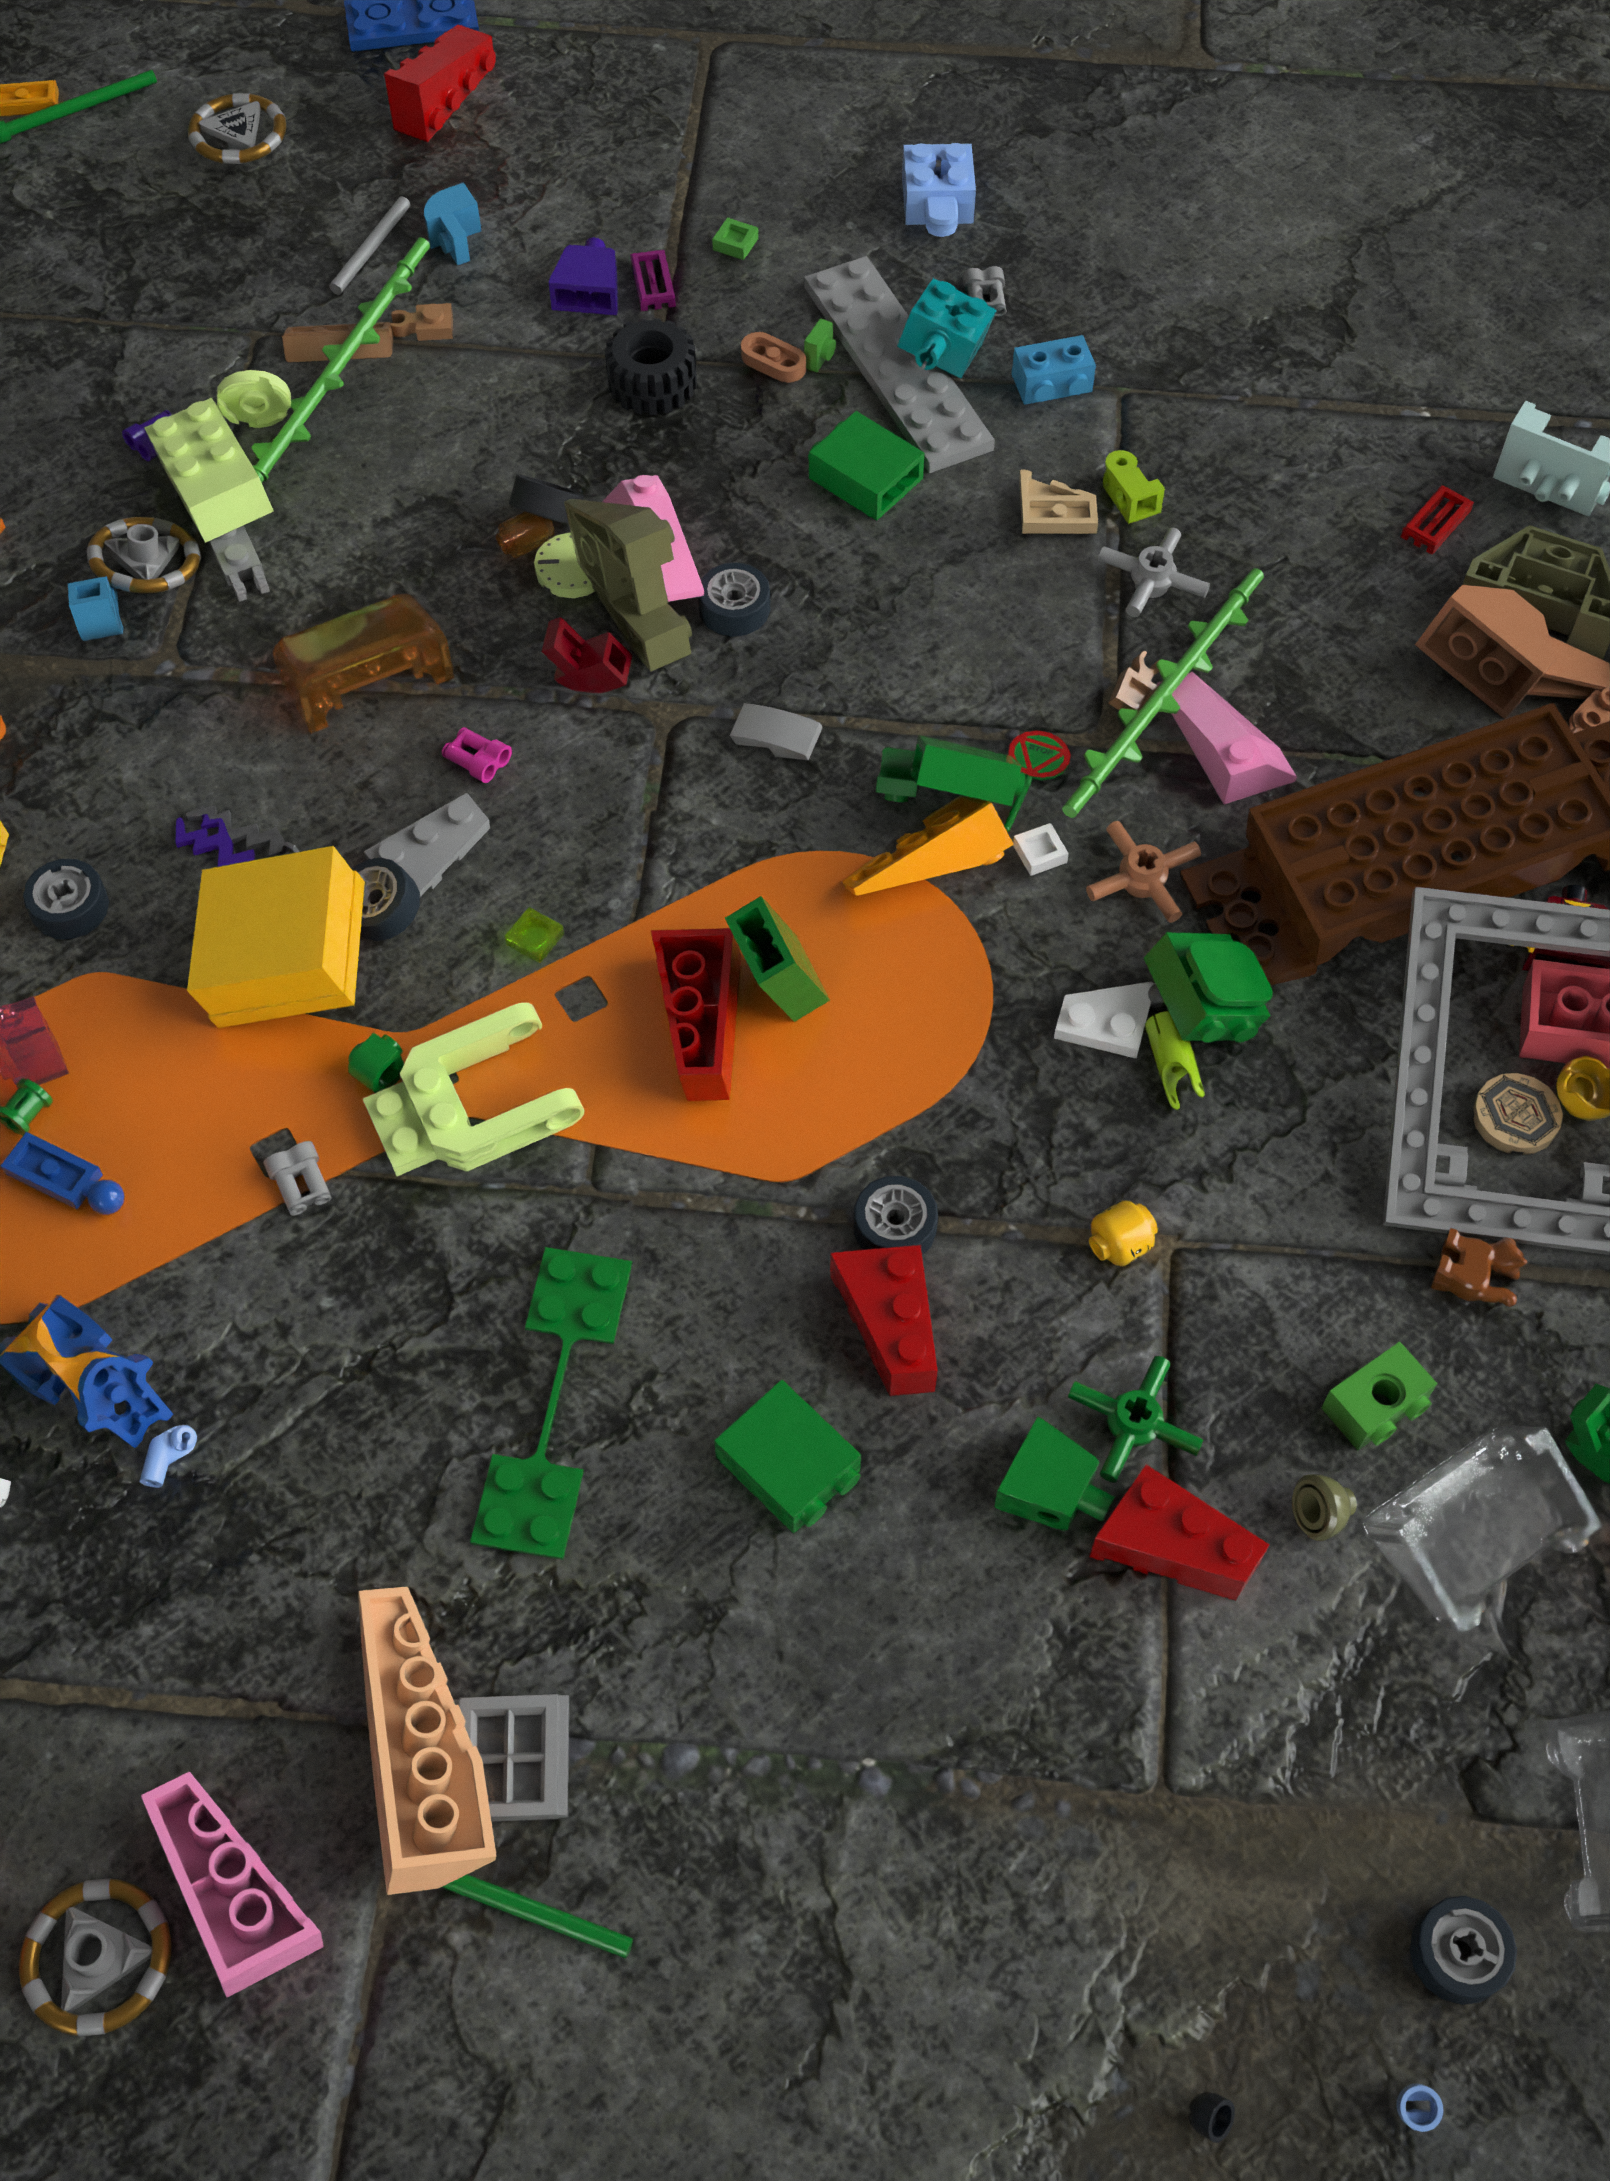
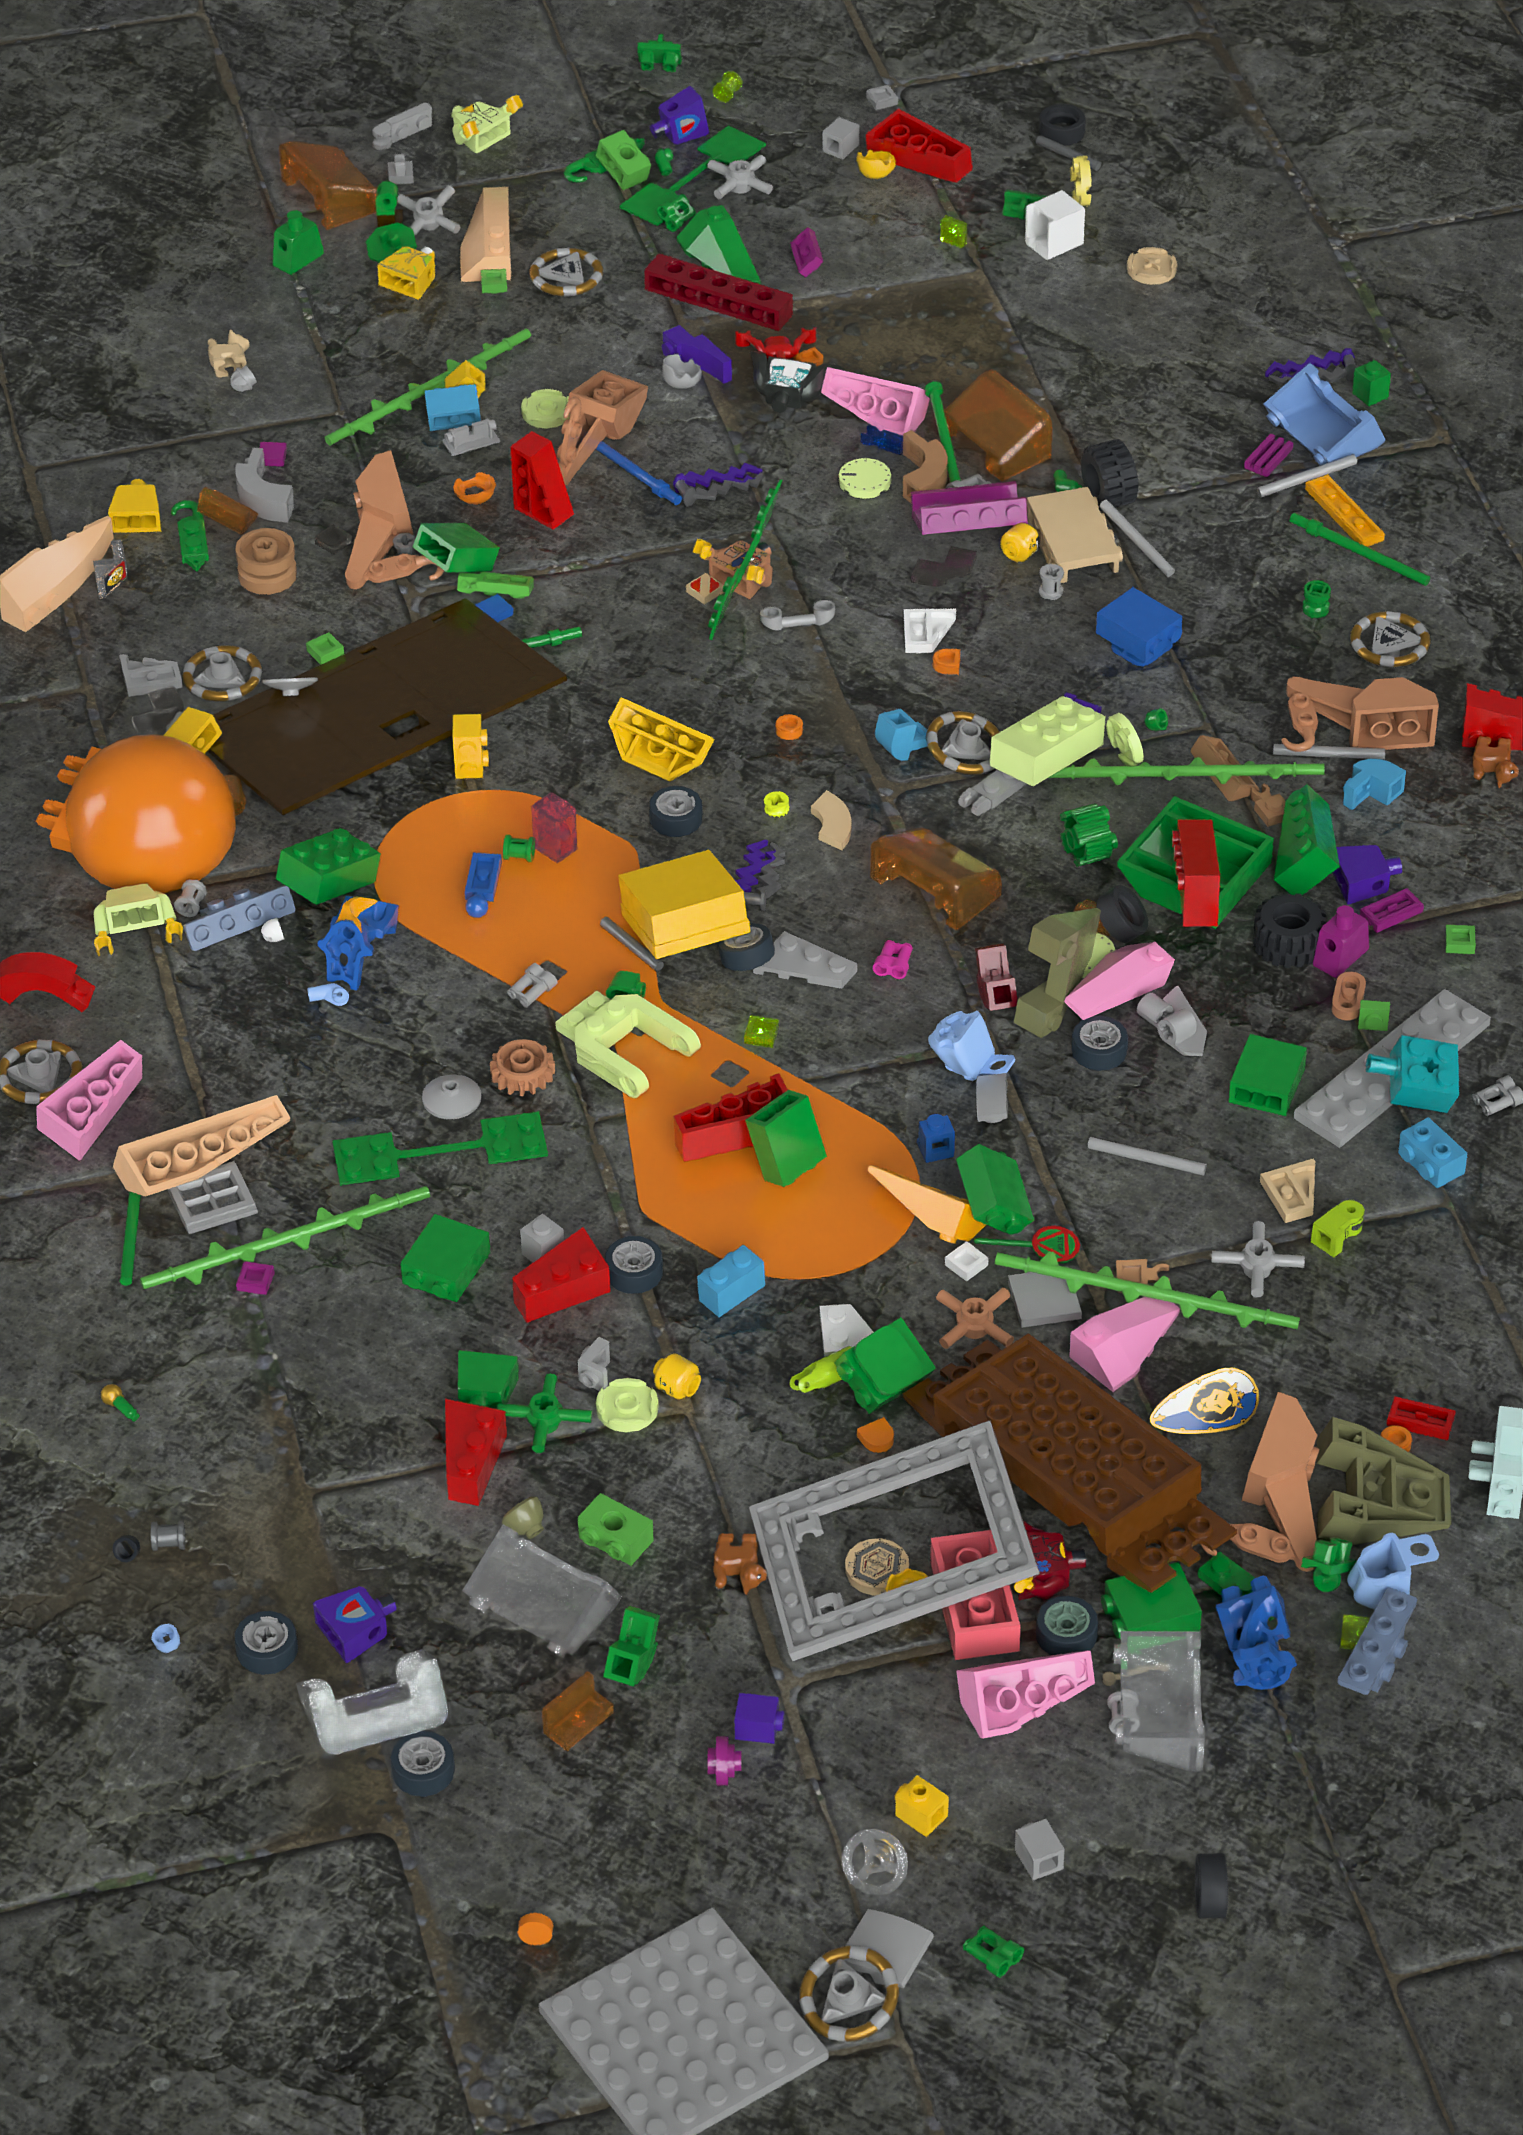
camera: 70 degrees right, 15 degrees down
none -> piece [101,1384,140,1422]
none -> bright green plant [140,1186,430,1290]
none -> dark grey bush [151,1520,186,1551]
none -> magenta tile [236,1261,275,1295]
none -> dark purple torso [313,1586,397,1663]
none -> light grey dish [422,1074,481,1119]
none -> nougat gear [490,1039,555,1096]
none -> light grey brick [520,1213,564,1262]
none -> light grey bracket [578,1337,610,1391]
none -> yellowish green tile [596,1378,659,1432]
none -> dark grey bar [600,917,664,972]
none -> dark azure brick [697,1245,765,1317]
none -> neon yellow bush [764,791,790,817]
none -> tan tile [811,790,851,850]
none -> orange tile [857,1417,894,1453]
none -> blue brick [917,1114,955,1163]
none -> light blue piece [928,1010,1016,1081]
none -> light grey tile [1008,1272,1082,1328]
none -> green brick [1060,803,1118,867]
none -> light grey bar [1088,1137,1207,1176]
none -> blue brick [1096,587,1182,666]
none -> green slope [1117,796,1274,929]
none -> light grey panel [1137,986,1207,1056]
none -> green hinge [1144,708,1168,731]
none -> shield [1149,1367,1259,1434]
none -> red wedge [1172,820,1220,927]
none -> green wedge [1274,784,1340,895]
none -> nougat slope [1282,677,1439,752]
none -> green wheel [1302,580,1331,618]
none -> magenta torso [1313,905,1369,978]
none -> orange tile [1380,1426,1412,1452]
none -> dark orange animal [1472,737,1519,788]

